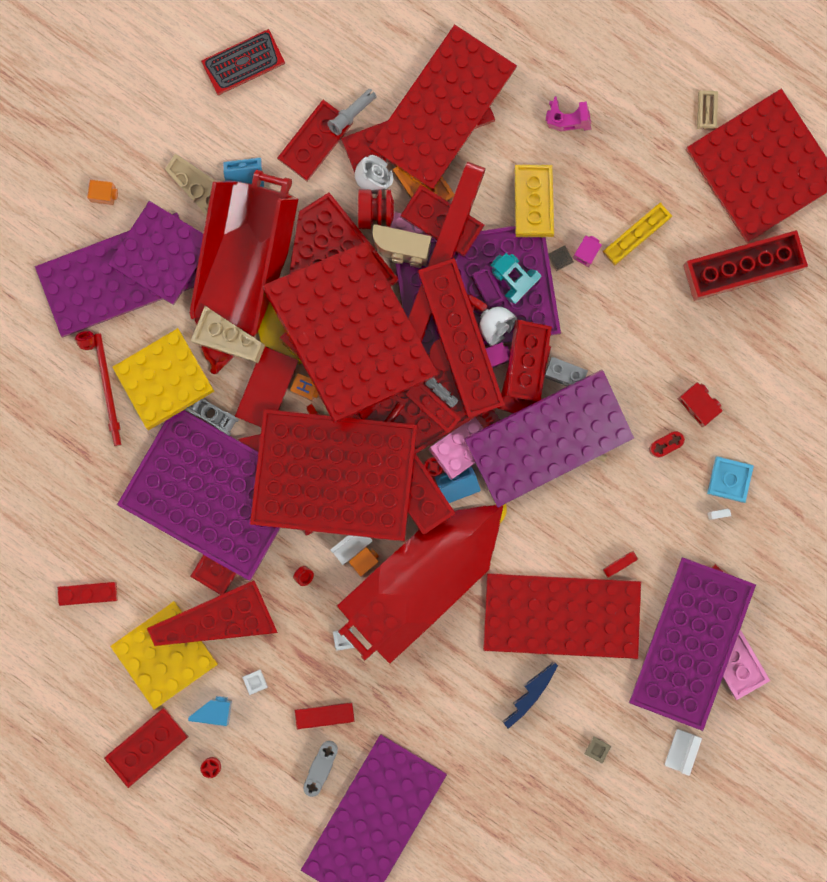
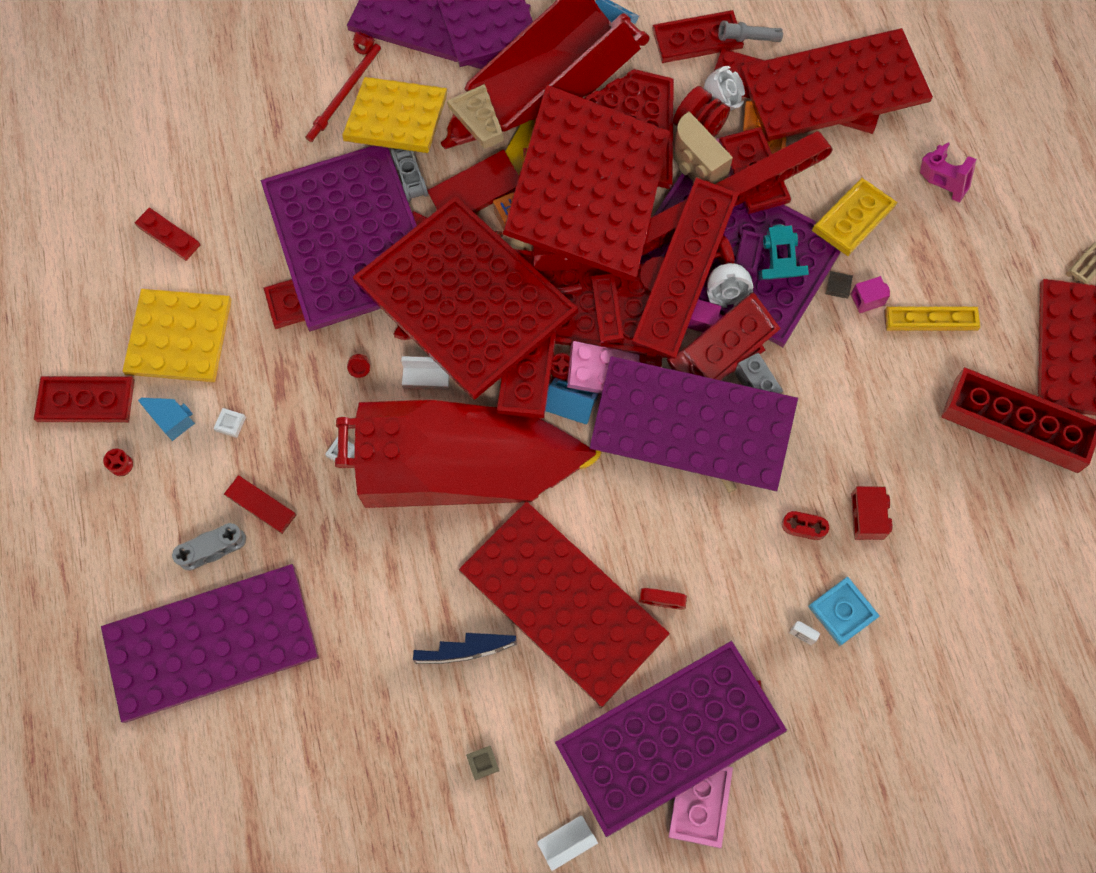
camera: 45 degrees right, 15 degrees down
red wing [147,580,278,646] -> none
orange brick [349,547,379,577] -> none
light grey axle [425,378,458,407] -> none

